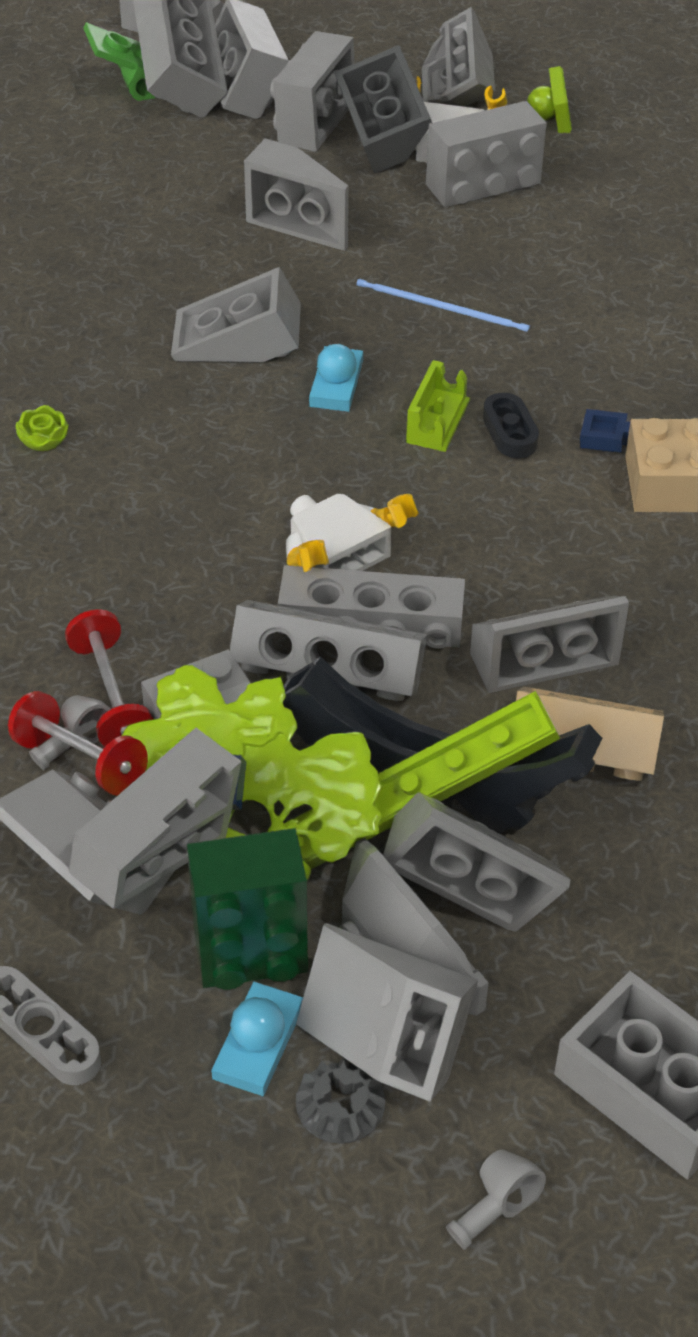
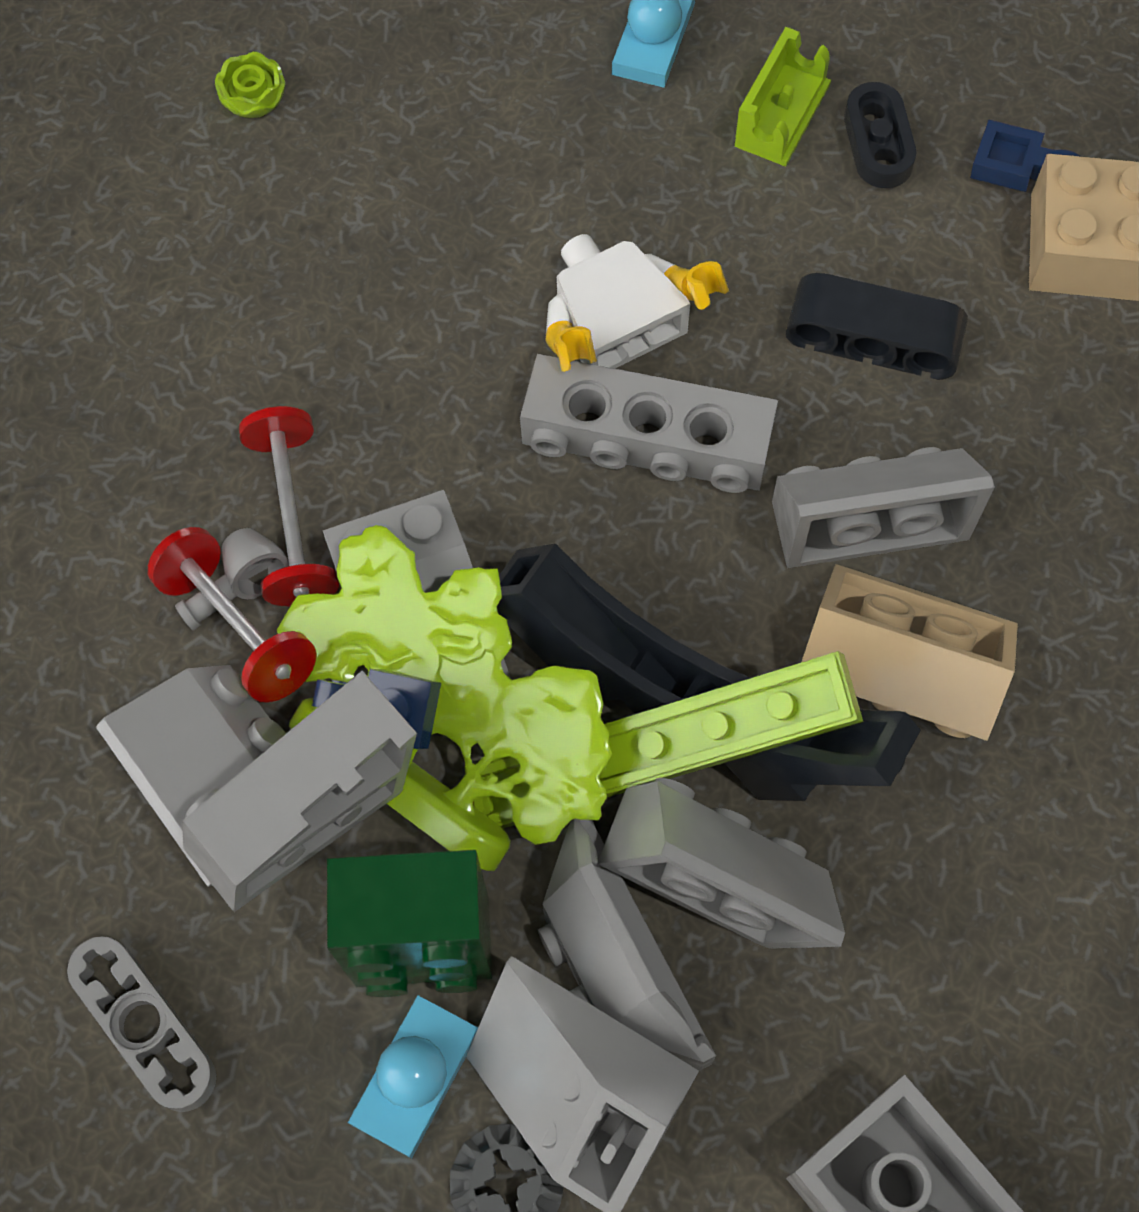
camera: 10 degrees right, 20 degrees up
light grey brick [230,600,428,701] -> none
none -> black beam [786,273,968,380]

